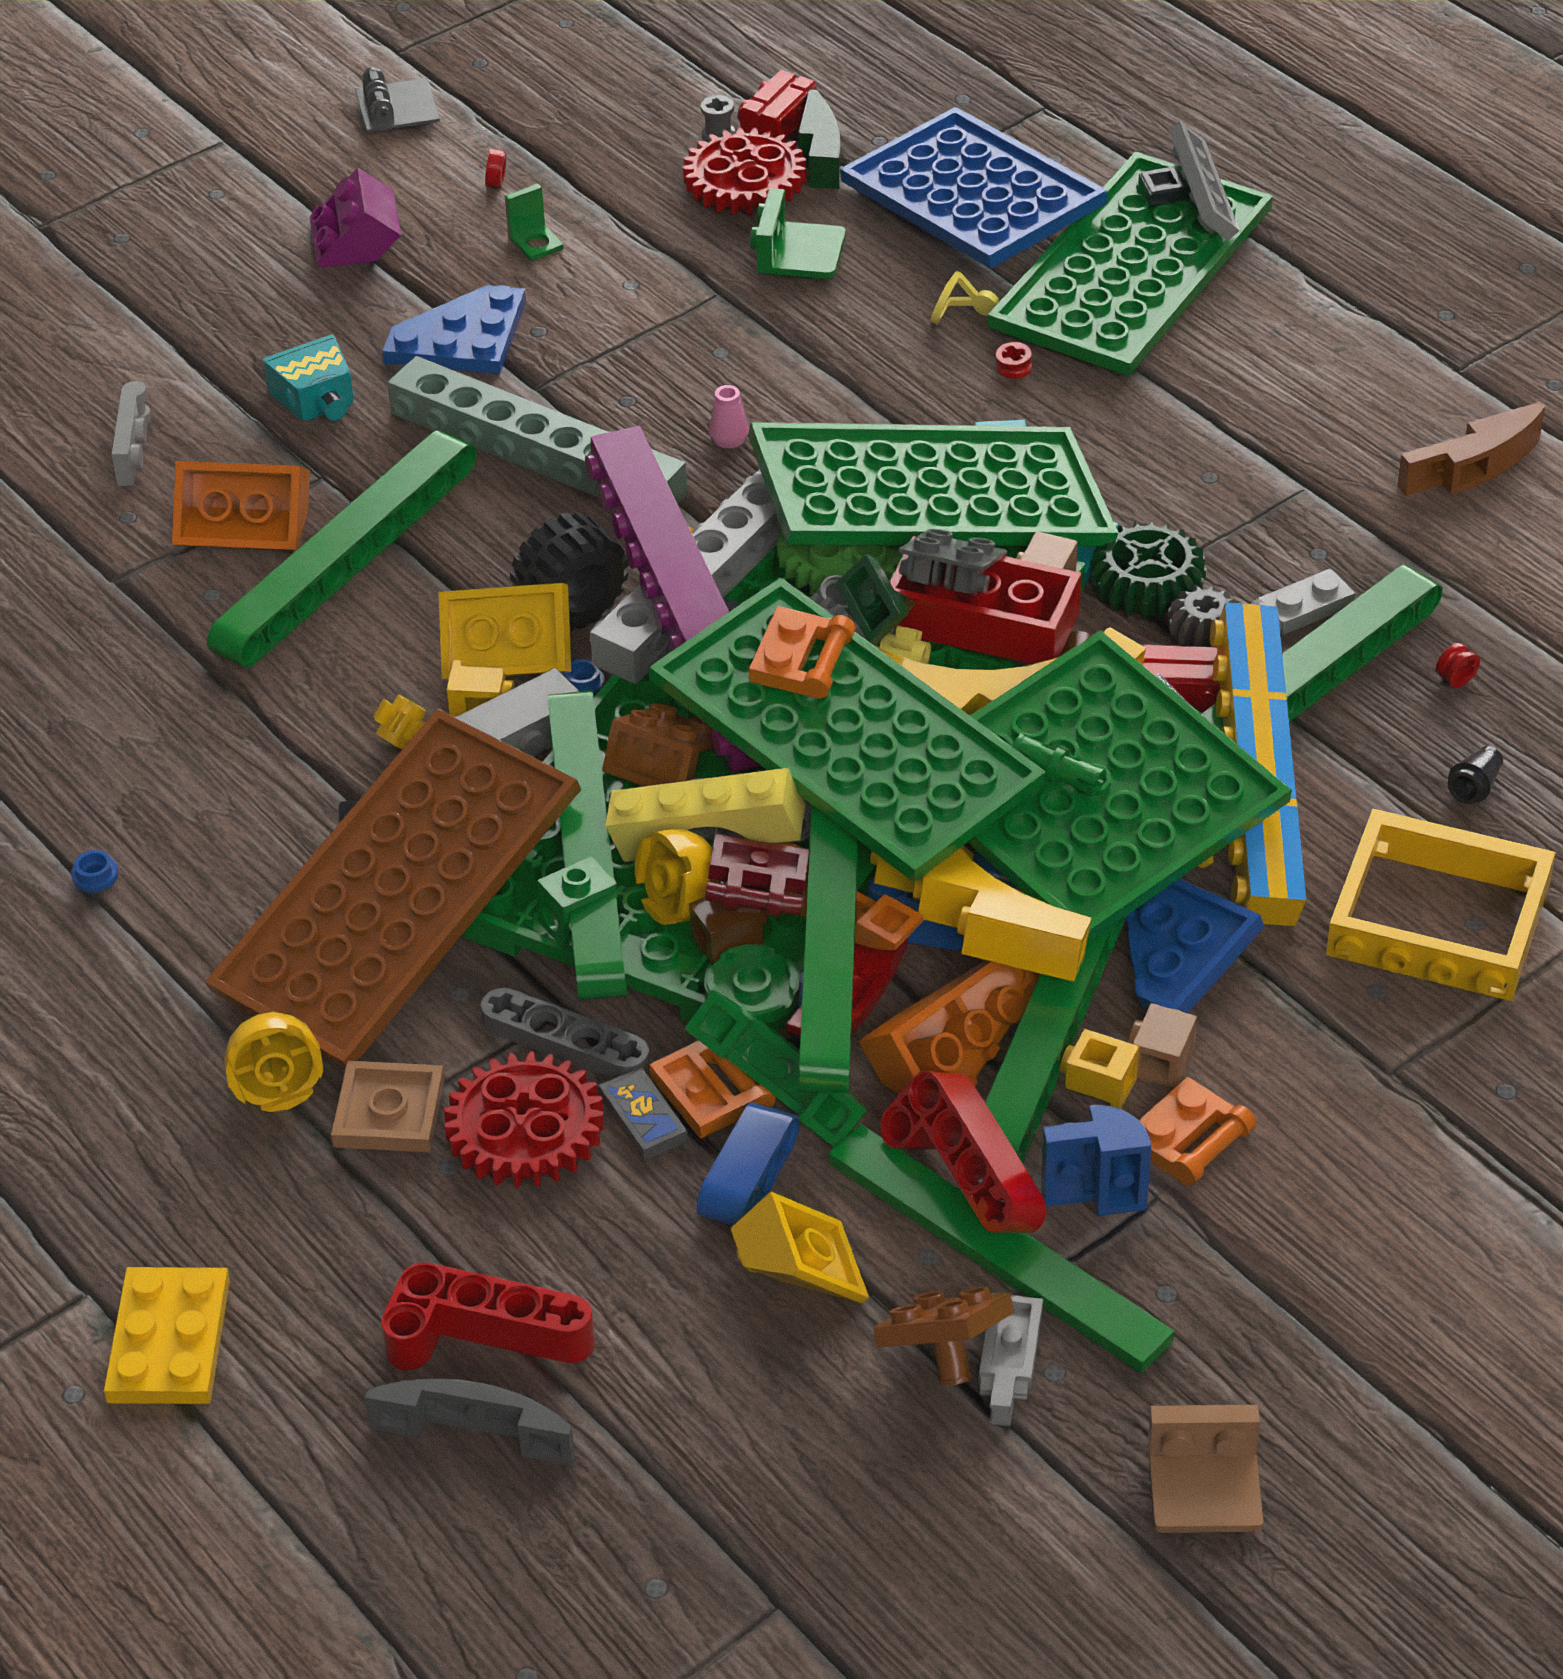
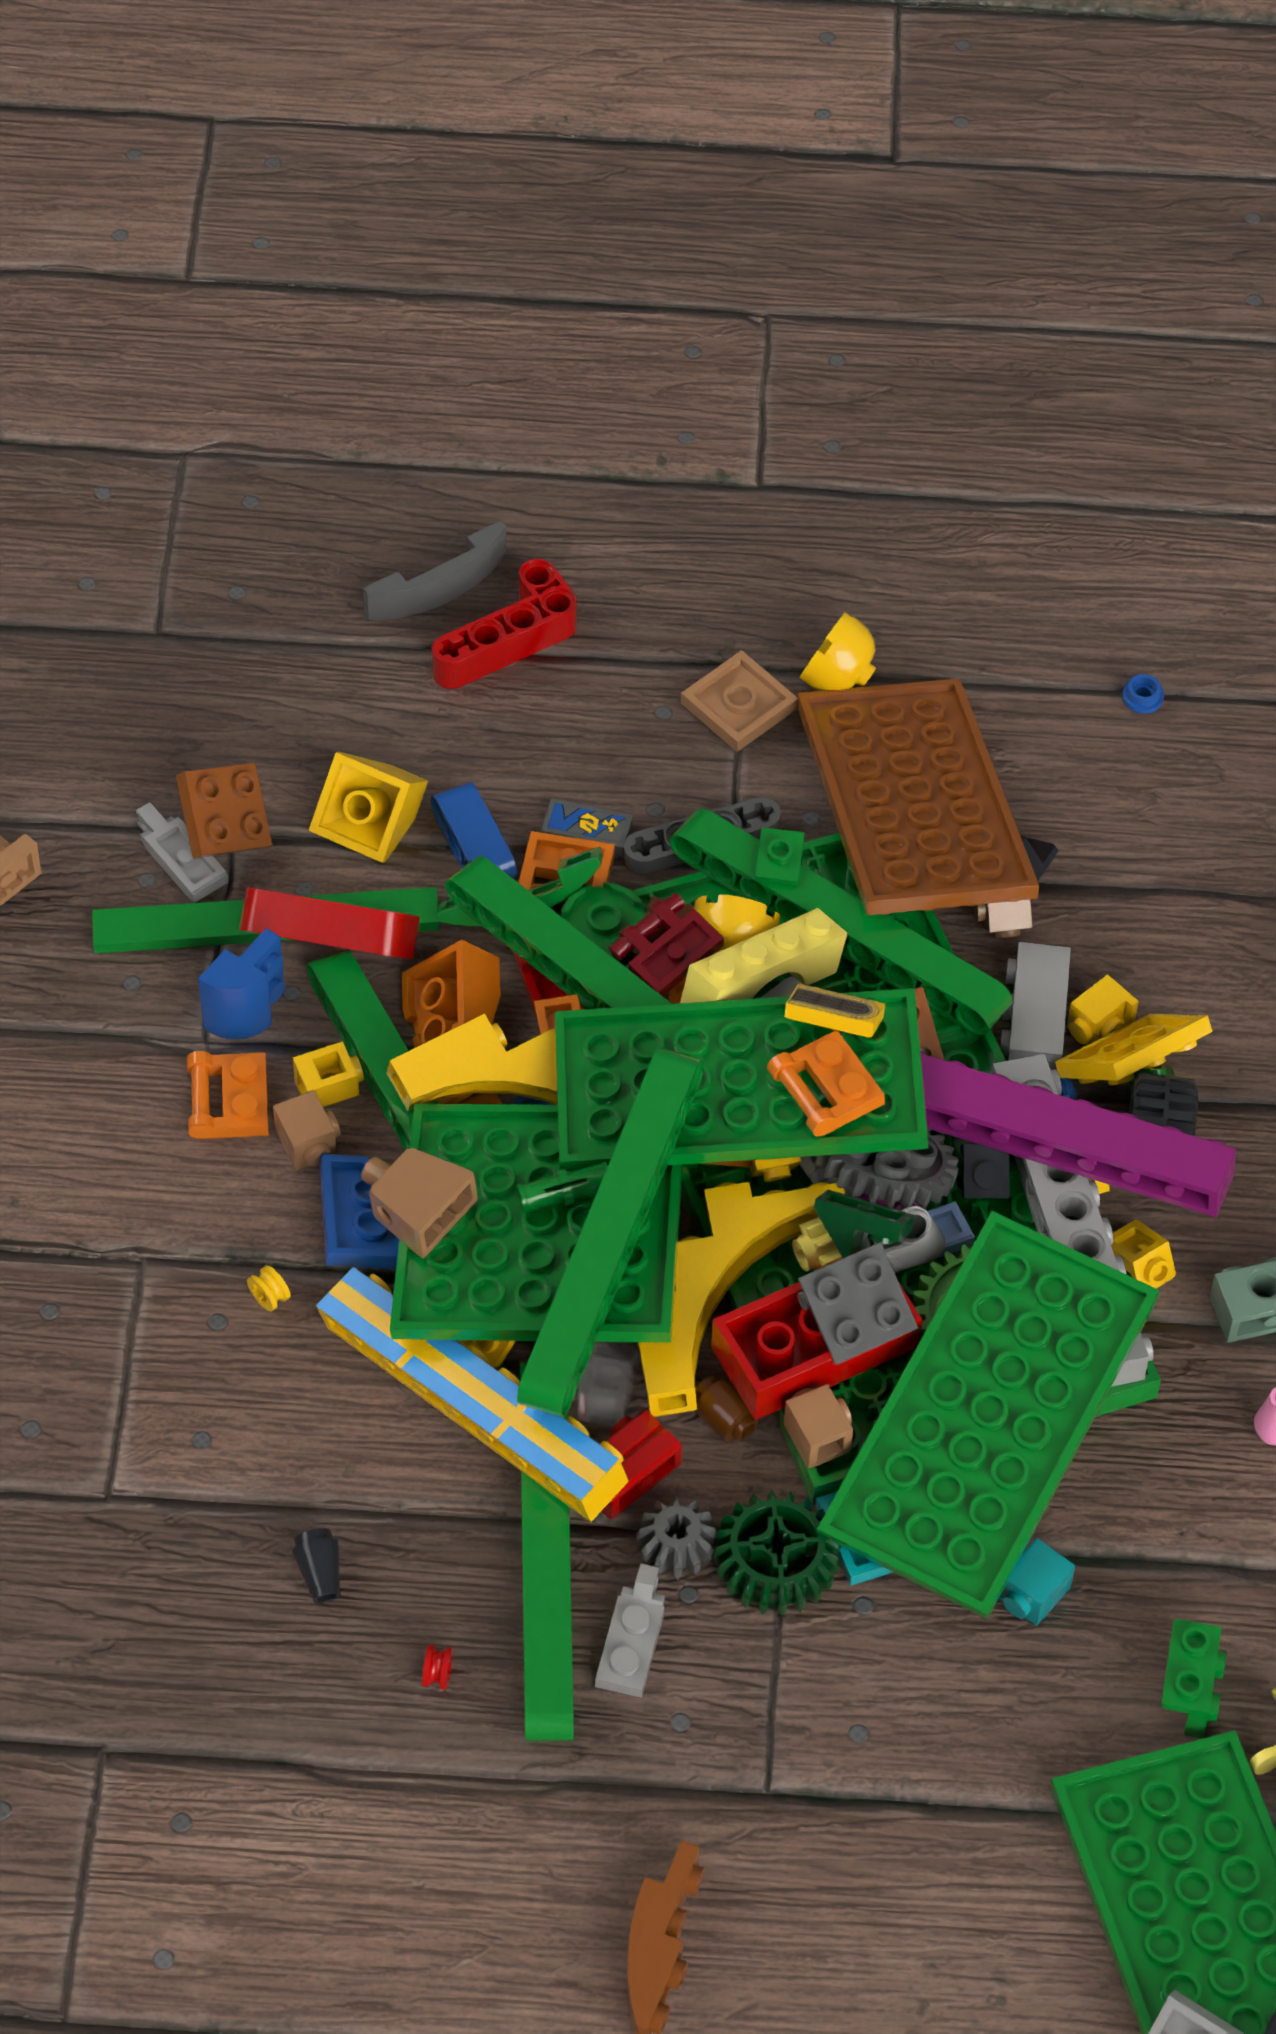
camera: 130 degrees right, 10 degrees up
yellow plate [104,1267,230,1404] -> none
yellow gear [373,694,427,749] -> none
red gear [444,1051,604,1188] -> none
red bush [995,342,1032,379] -> none
yellow window [1326,809,1556,1001] -> none
none -> yellow bush [247,1265,291,1312]
none -> medium nougat torso [361,1148,478,1259]
none -> green beam [517,1047,704,1418]
none -> tile [784,984,885,1038]
none -> green bracket [1161,1619,1227,1738]

